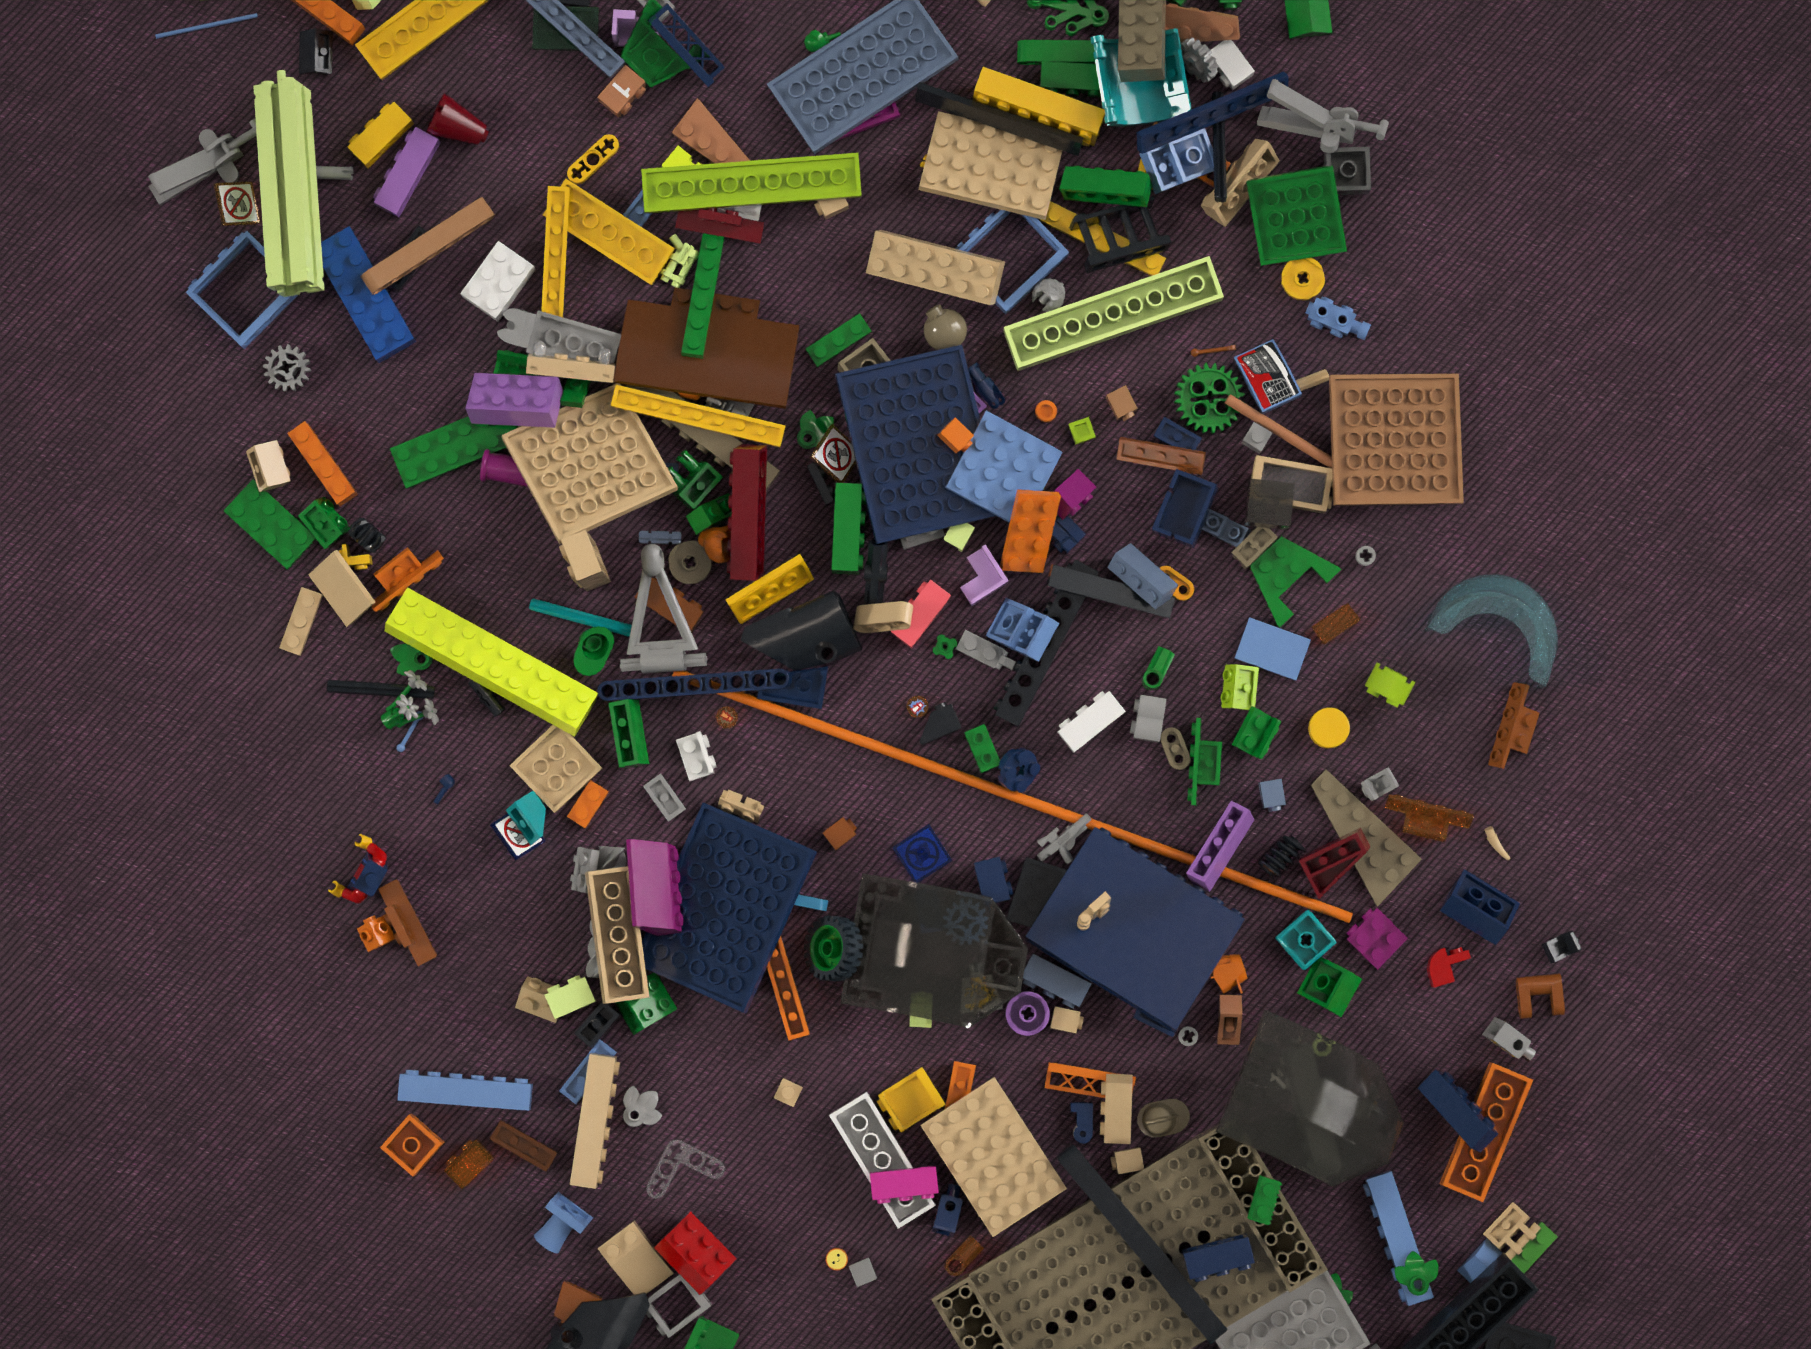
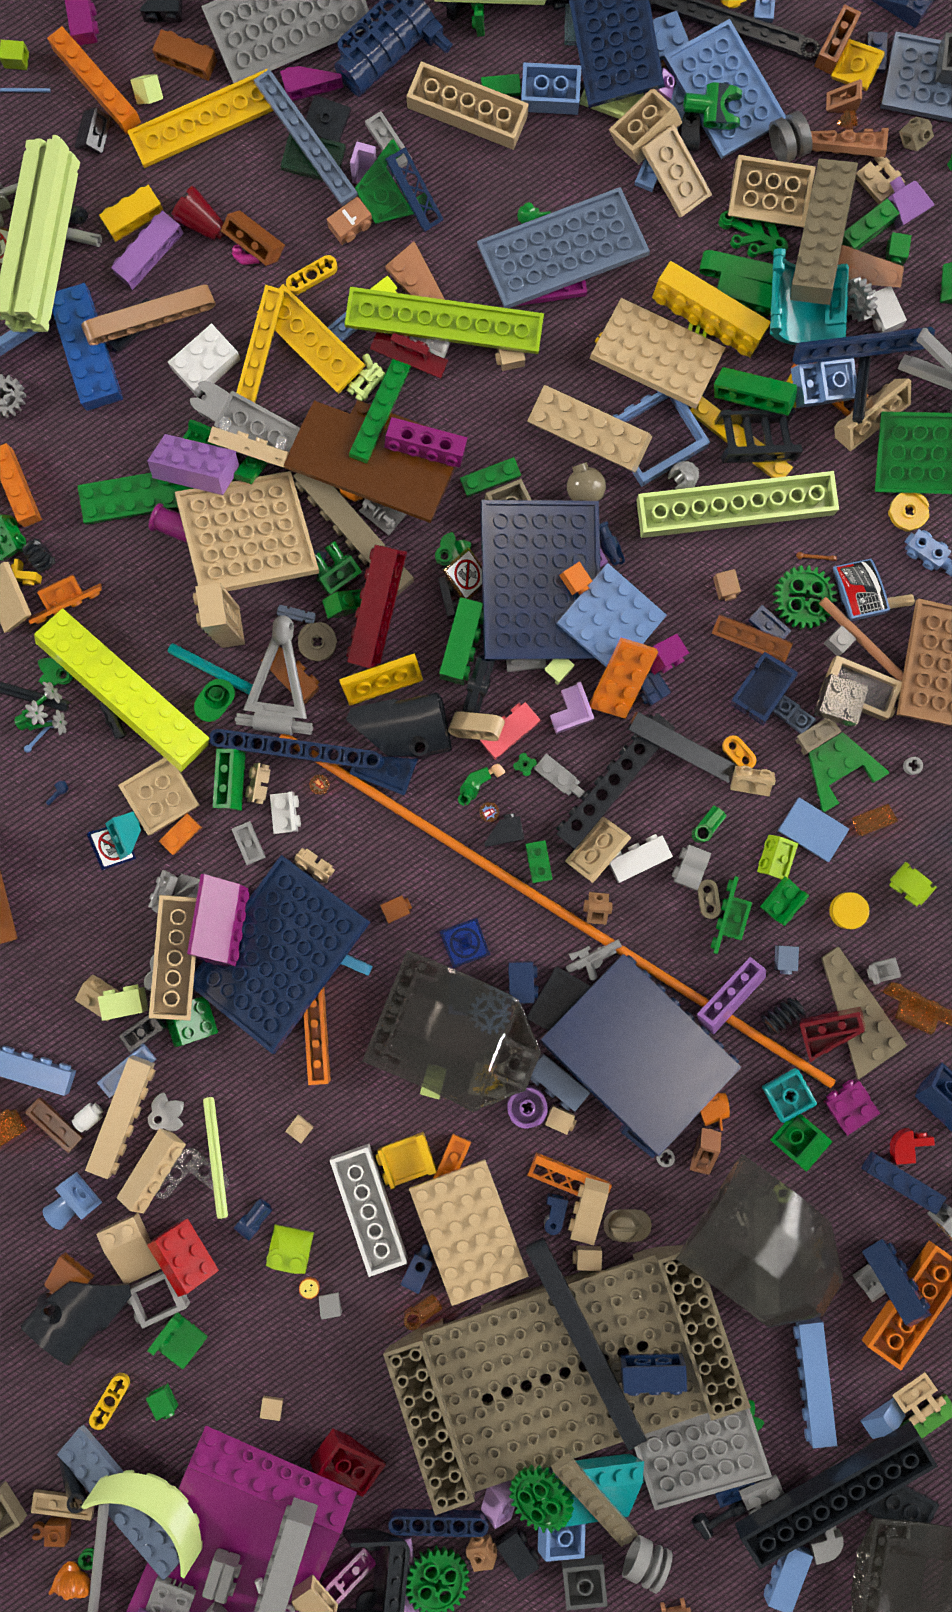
camera: 10 degrees right, 0 degrees up
yellow plate [611,385,786,448] -> none
orange hair [698,525,731,563] -> none
black wheel [803,916,863,981] -> none
dark pink brick [870,1166,939,1204] -> none
black tile [915,82,1083,156] -> none
medium blue slope [986,598,1059,662] -> none
dark blue plate [998,748,1040,793] -> none
orange tile [1035,400,1057,423] -> none
lime tile [1068,417,1096,445] -> none
tan plate [1077,891,1111,931] -> none
sand blue brick [1107,543,1178,609] -> none
green brick [1247,1175,1282,1225] -> none
green plate [1395,1251,1438,1296] -> none
none -> black plate [70,206,88,225]
none -> white brick [72,1103,103,1132]
none -> tan brick [117,1129,186,1214]
none -> yellowish green axle [203,1097,228,1219]
none -> dark orange brick [221,210,285,266]
none -> dark pink arm [232,245,260,265]
none -> dark blue piece [234,1198,273,1241]
none -> tan hinge [246,763,271,804]
none -> lime slope [266,1224,314,1274]
none -> magenta brick [384,417,467,468]
none -> green arm [458,764,505,806]
none -> tan plate [565,816,631,883]
none -> medium nougat brick [583,892,612,925]
none -> tan bracket [730,766,776,796]
none -> light grey bracket [852,1264,886,1302]
none -> dark blue arch [861,1151,946,1215]

